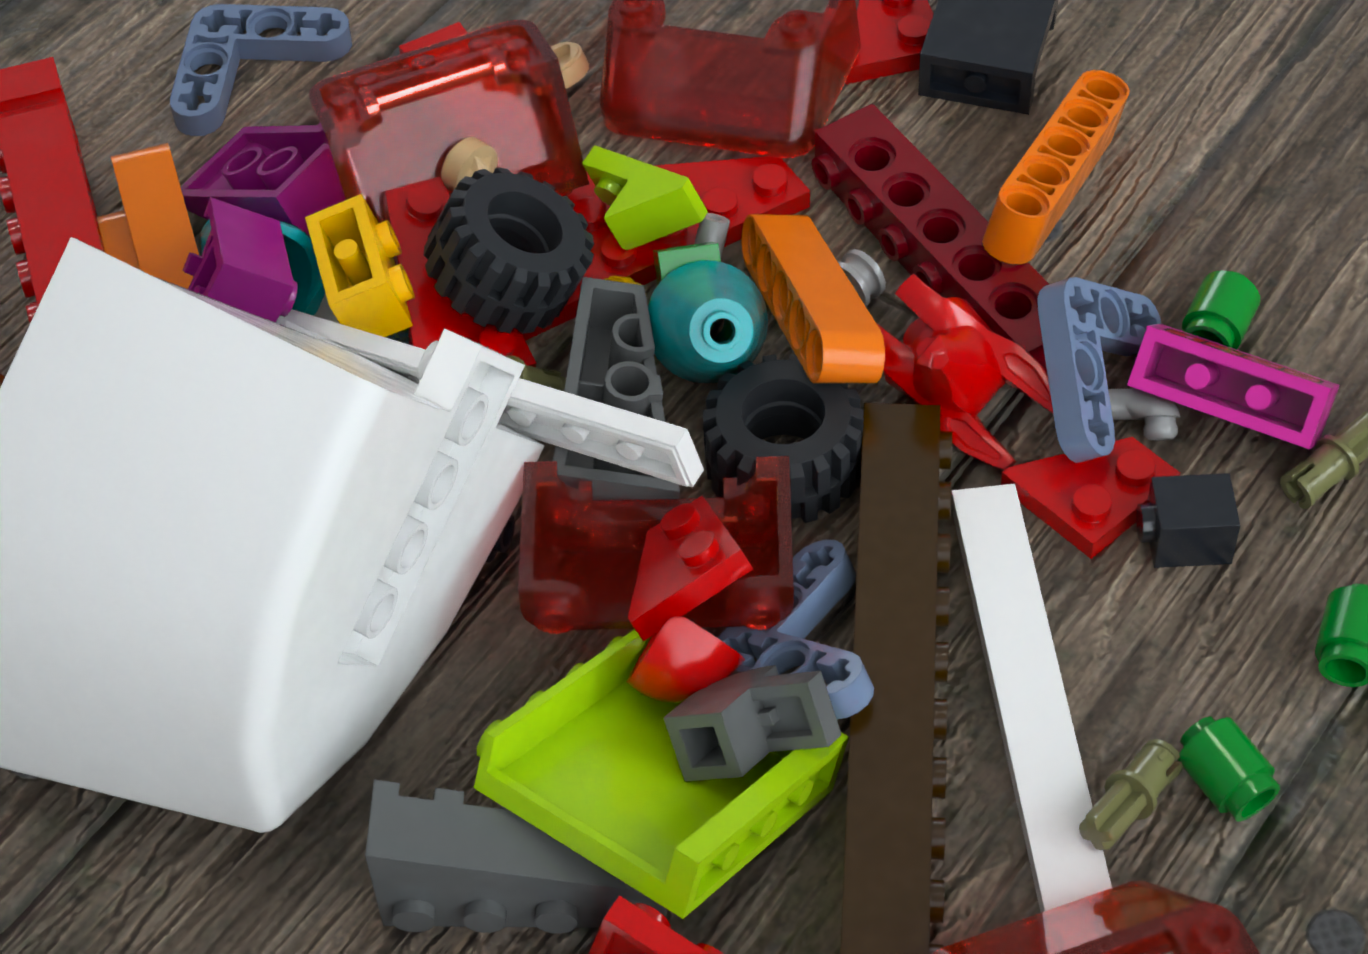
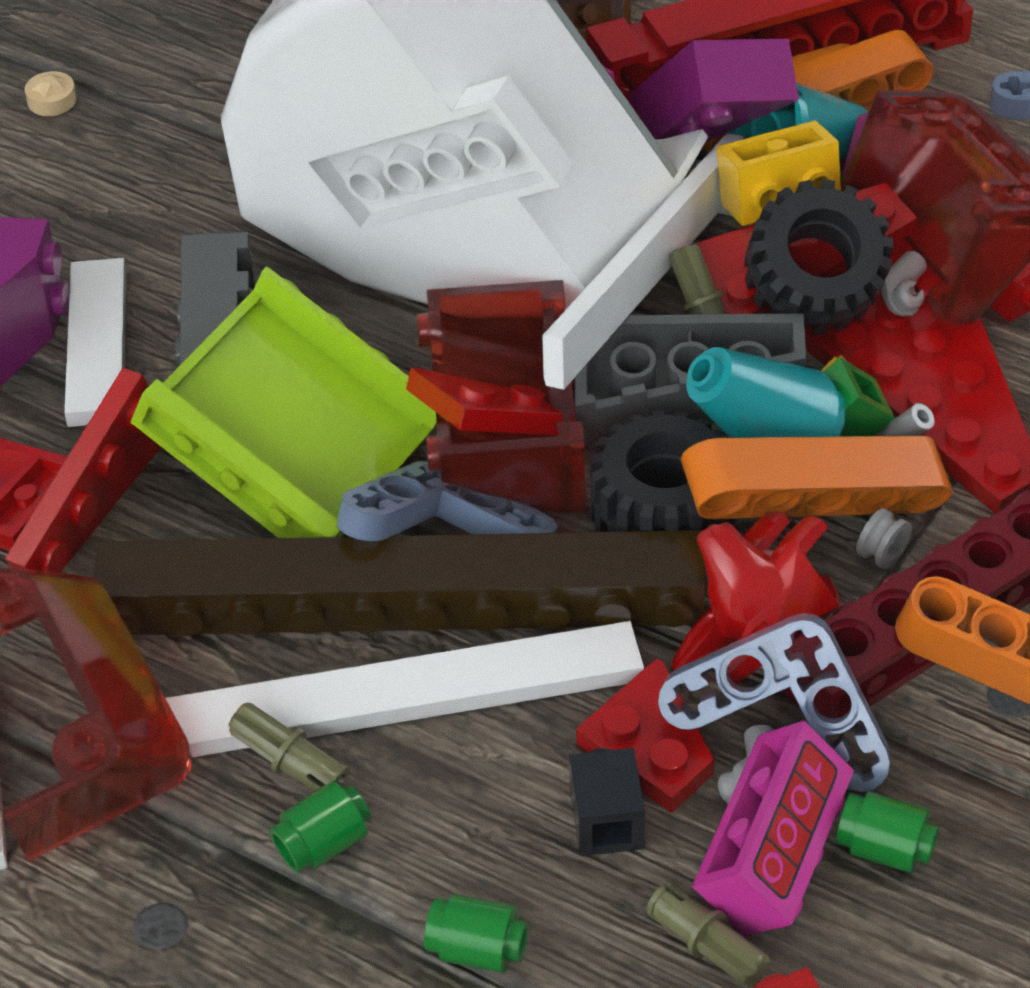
camera: 85 degrees right, 5 degrees down
tan tile [441,137,498,192] -> none
lime slope [582,145,708,250] -> none
red helmet [626,616,745,703] -> none
dark grey brick [663,665,842,781] -> none

